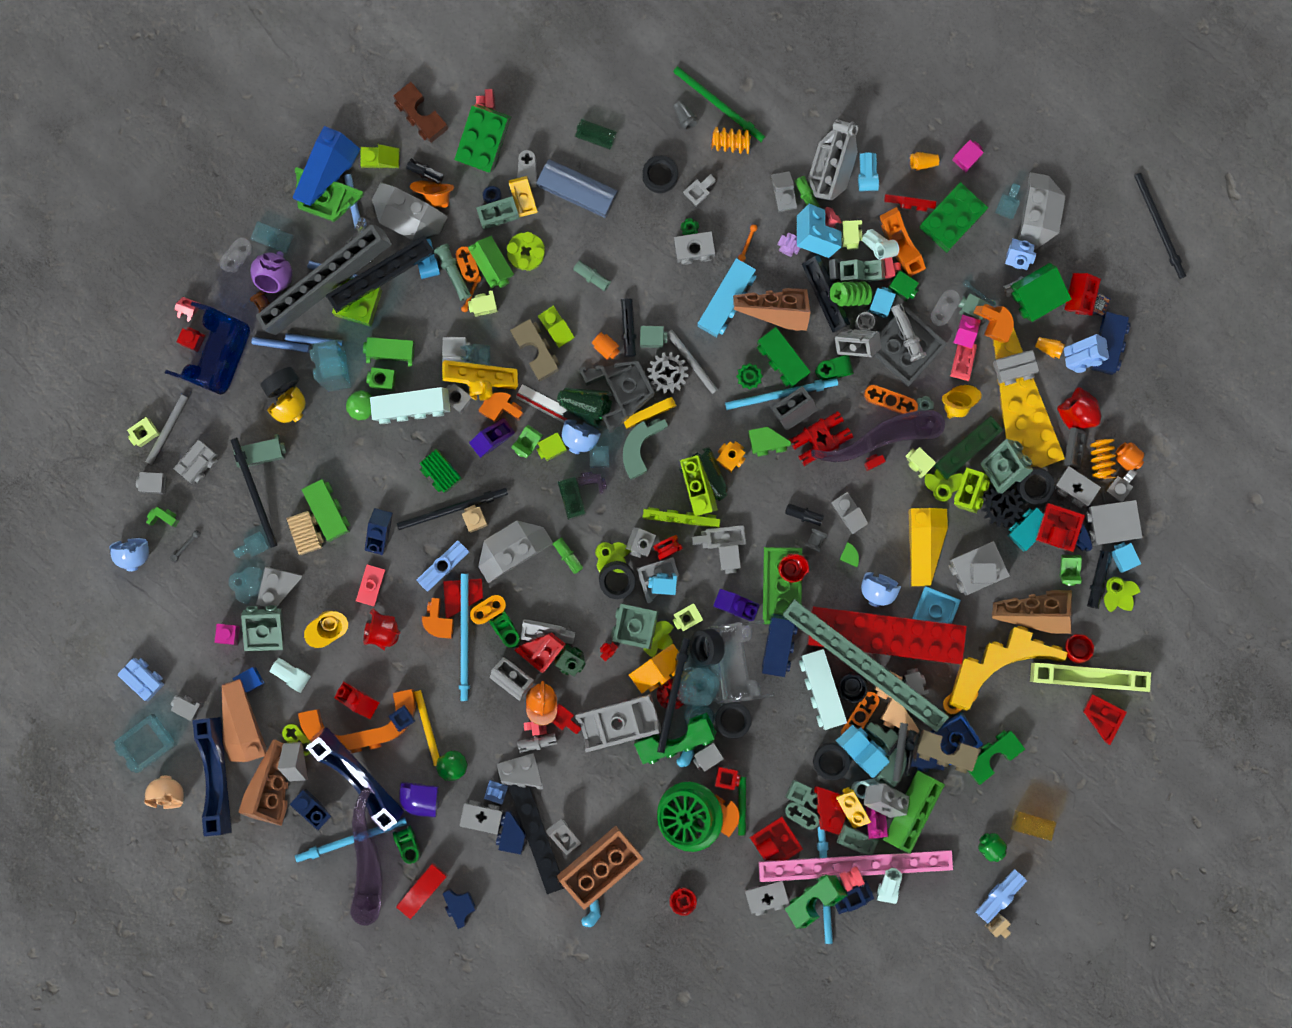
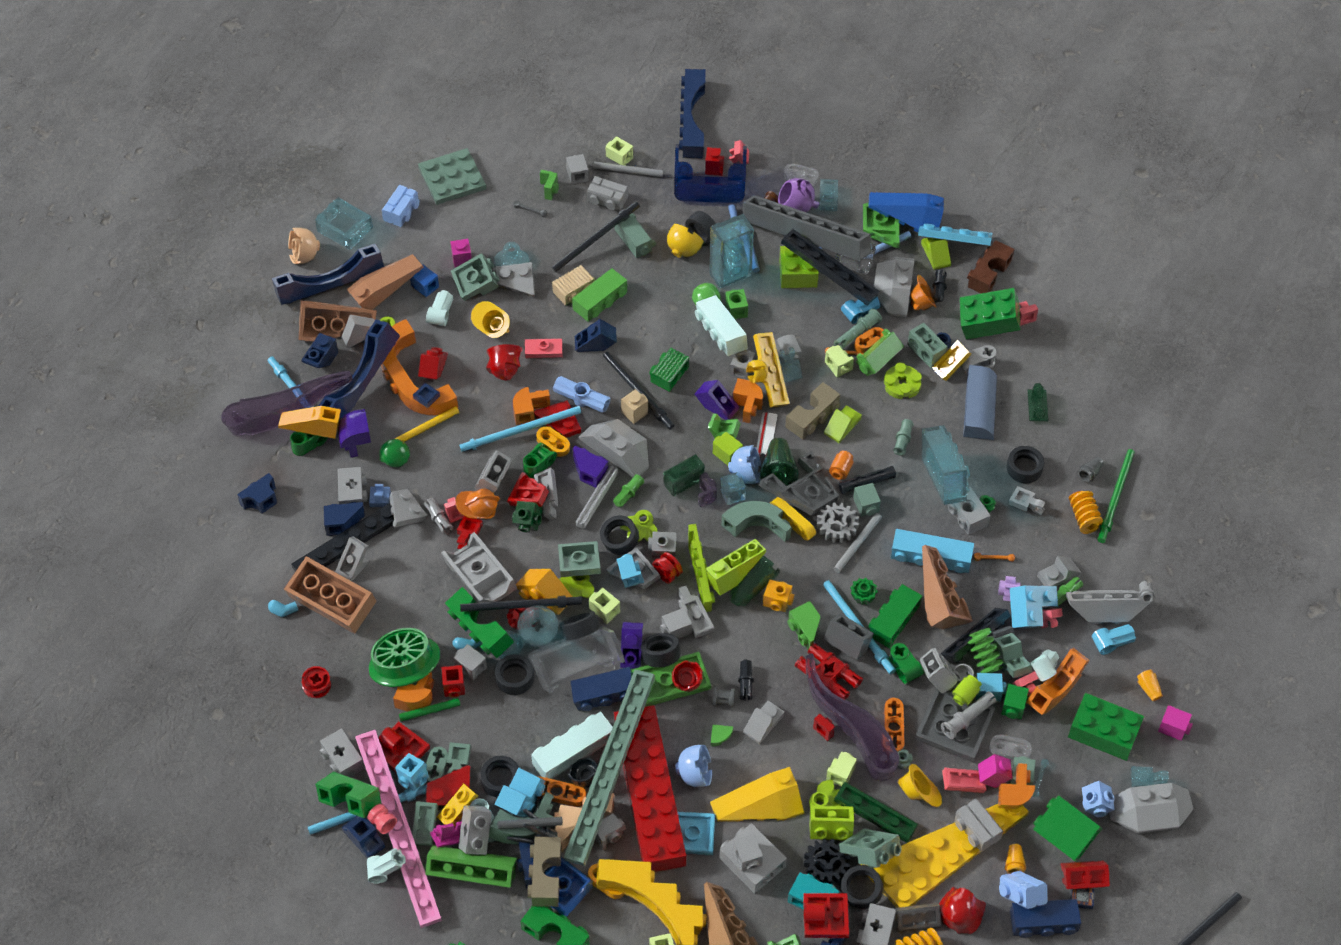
camera: 70 degrees right, 30 degrees down
light blue cylinder [109,538,149,571] -> none
light grey brick [171,695,204,721] -> none
clear light blue plate [233,531,269,558] -> none
bright green brick [363,337,415,367] -> none
red slope [396,863,448,920] -> none
red plate [599,642,618,661] -> none
yellowish green brick [841,220,862,250] -> none
red wing [884,194,936,212] -> none
none -> light orange slope [278,406,341,439]
none -> medium azure brick [395,753,429,791]
none -> sand green plate [418,148,486,205]
none -> dark purple slope [573,446,608,488]
none -> light grey axle [576,466,618,529]
none -> black tyre [641,633,681,668]
none -> dark blue arch [679,69,706,158]
none -> medium azure wing [918,224,993,246]
none -> clear light blue brick [922,425,970,505]
none -> lime brick [952,675,982,706]

